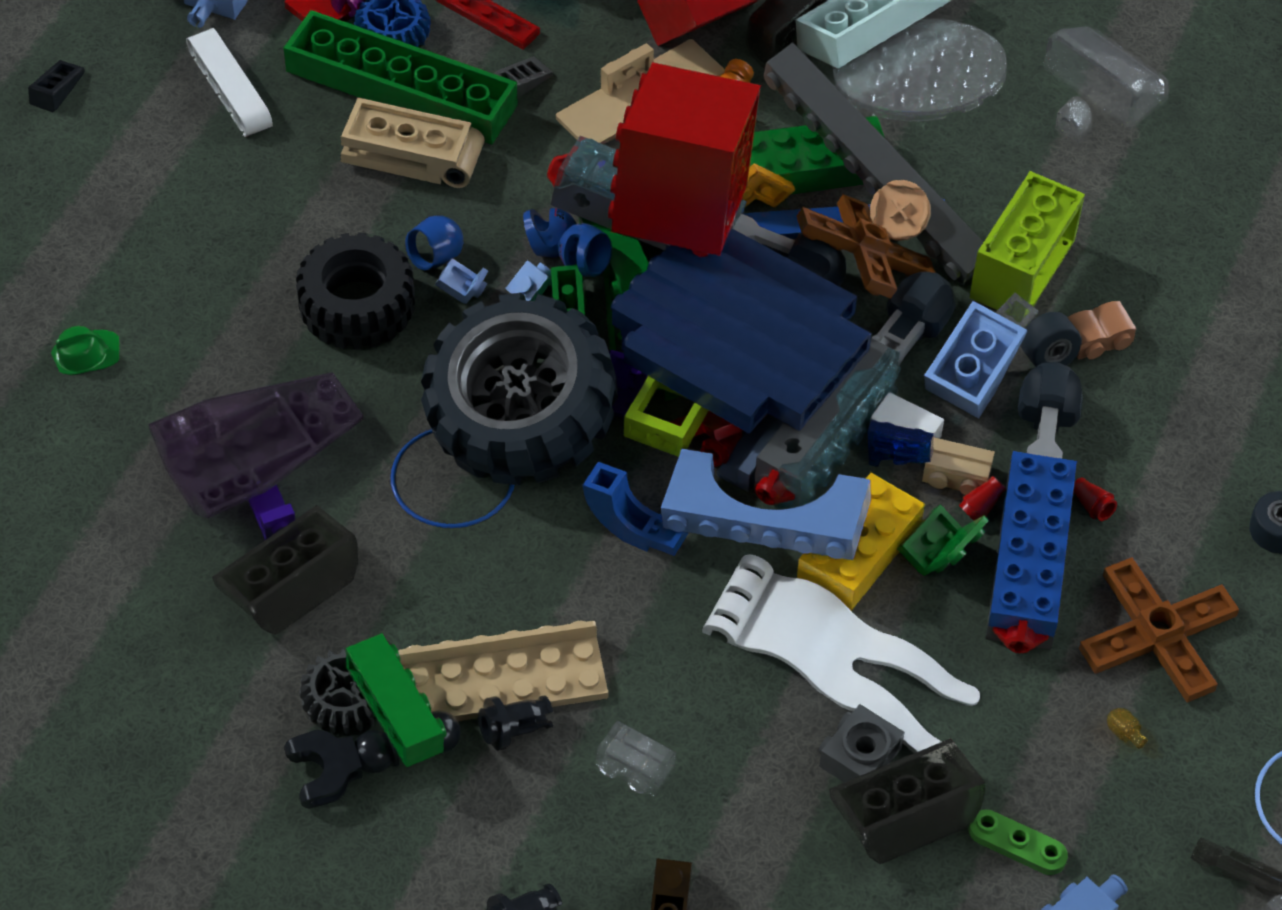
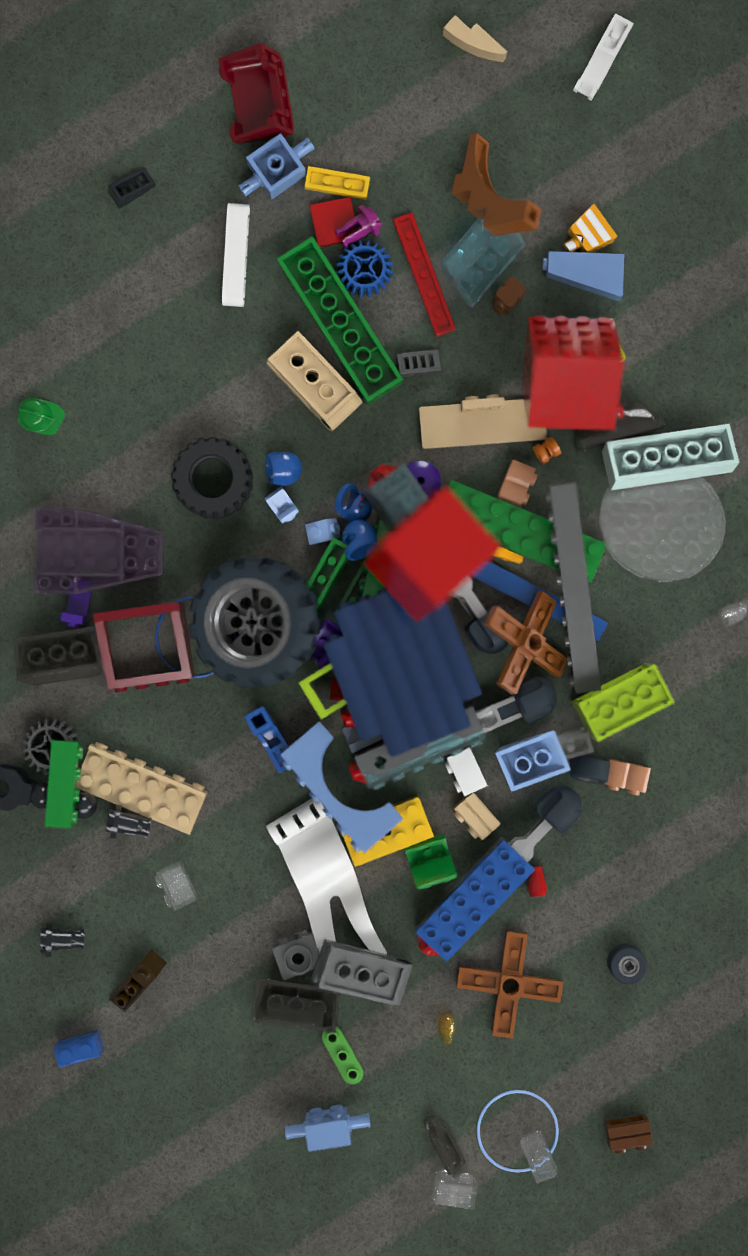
camera: 35 degrees right, 35 degrees up
clear blue wing [868,420,934,467] -> none
light nougat tile [870,180,931,241] -> none
red cone [959,476,1006,521] -> none
none -> dark red windscreen [93,602,195,693]
none -> dark grey hinge [311,939,413,1005]

